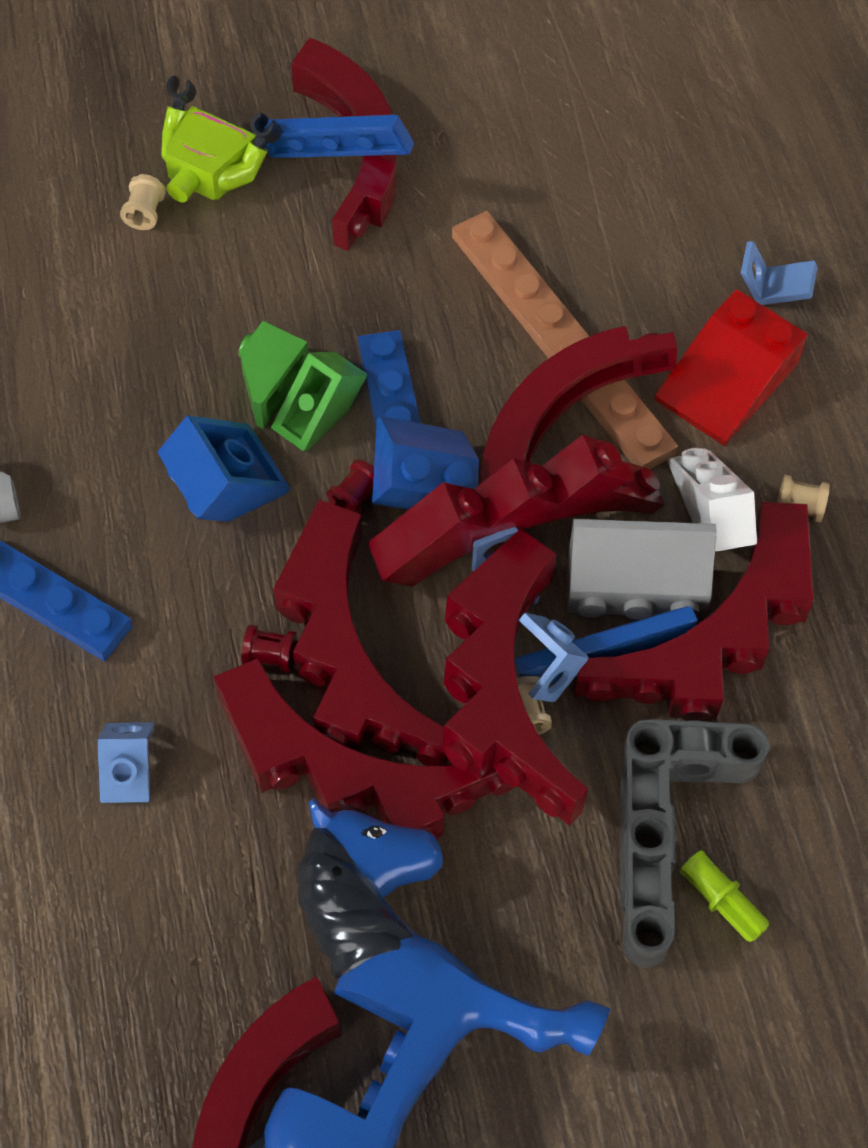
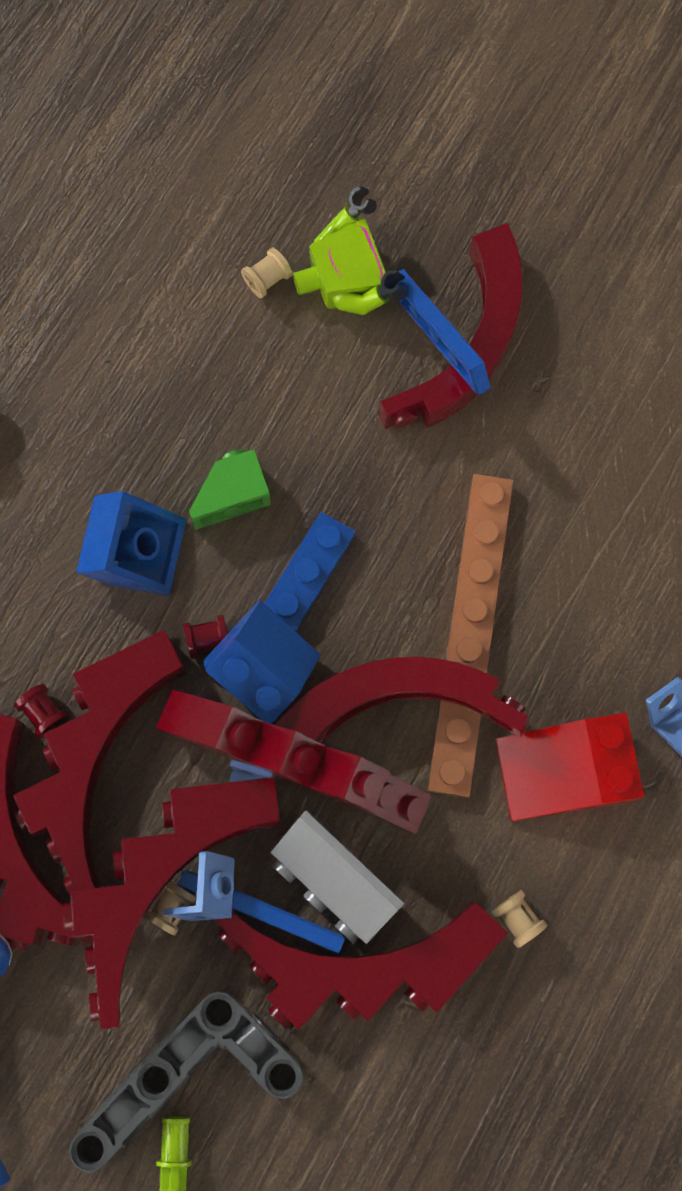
camera: 40 degrees right, 15 degrees up
bright green slope [271,351,368,452] -> none
white slope [668,448,757,552] -> none

